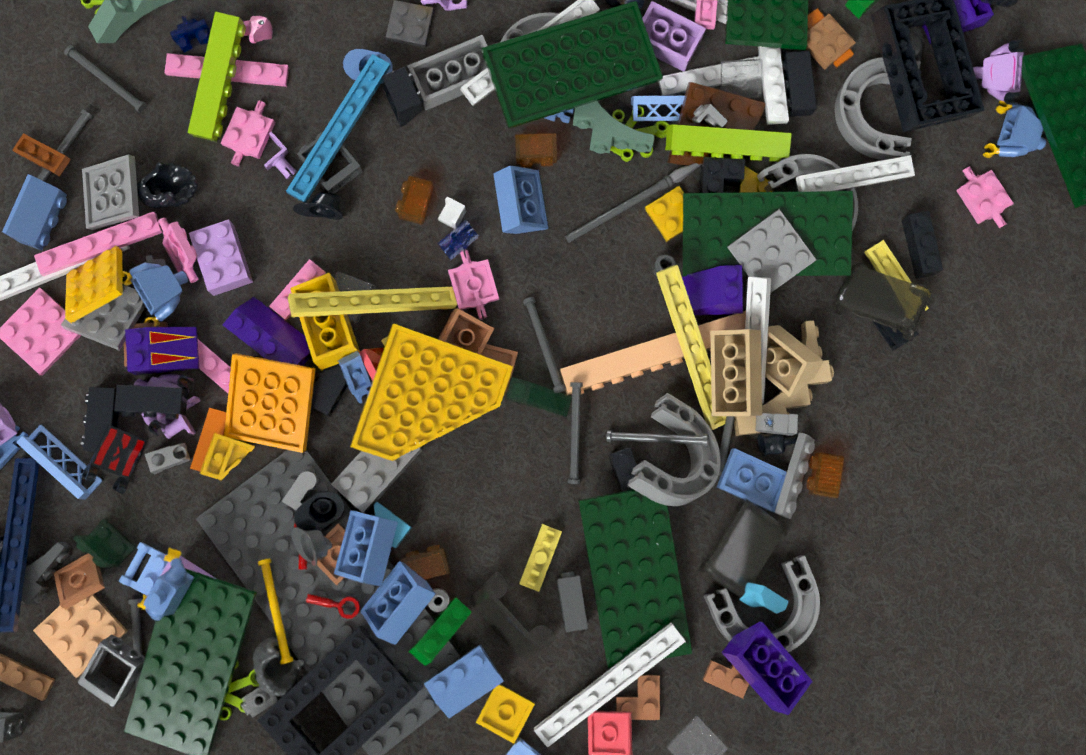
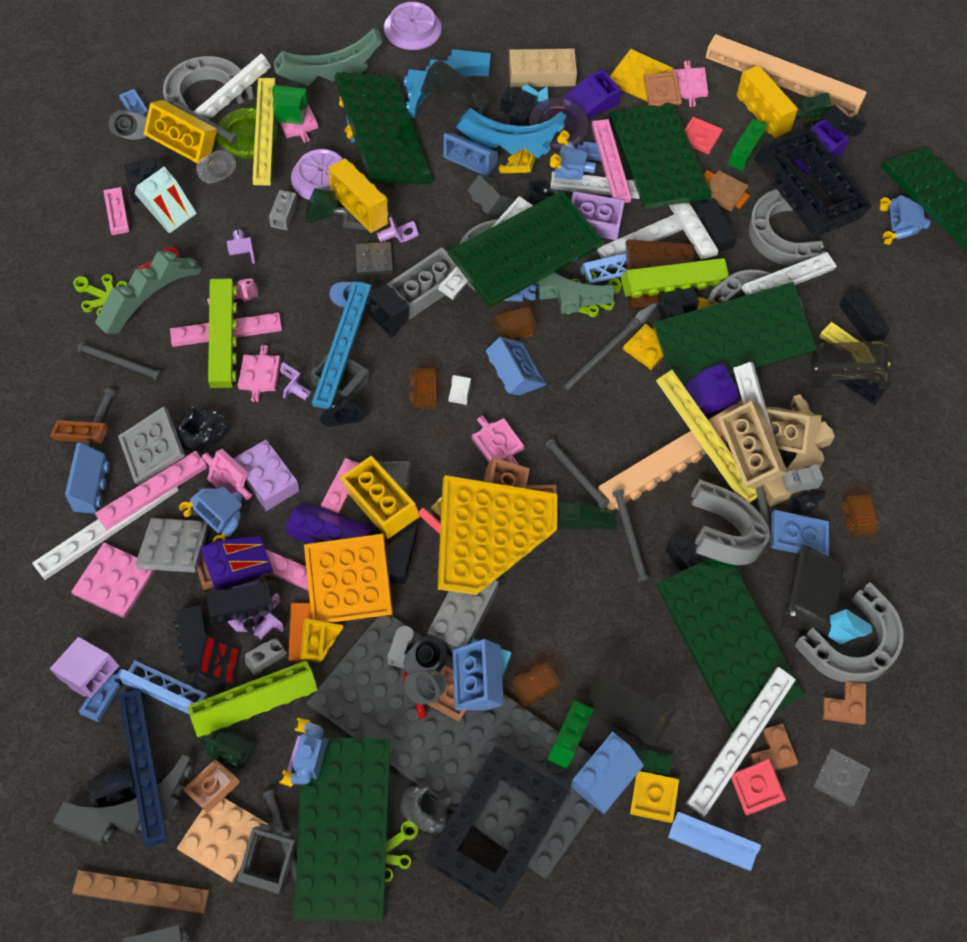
camera: 10 degrees left, 20 degrees down
yellow plate [65,246,123,323] -> none
light blue plate [119,542,168,596] -> none
clear blue hips [170,15,211,52] -> none
light grey brick [241,688,278,718] -> none
yellow bar [258,558,294,665] -> none
light yellow plate [288,287,457,317] -> none
red piece [306,594,361,619] -> none
medium blue plate [338,351,371,404] -> none
medium blue slope [360,561,436,645] -> none
light grey brick [428,588,449,612] -> none
clear blue hips [438,220,479,260] -> none
light yellow plate [519,524,562,592] -> none
dark grey window [557,571,588,632] -> none
dark grey bar [606,430,709,447] -> none
dark grey brick [653,255,676,277] -> none
light grey bracket [692,104,728,128] -> none
clear plate [720,59,763,101] -> none
dark purple slope [722,622,812,715] -> none
light grey plate [727,209,816,293] -> none
light grey plate [775,433,815,519] -> none
bright pink plate [956,166,1014,228] -> none
lavender torso [973,39,1024,105] -> none
none -> lime brick [186,661,318,737]
none -> dark green plate [631,747,673,777]

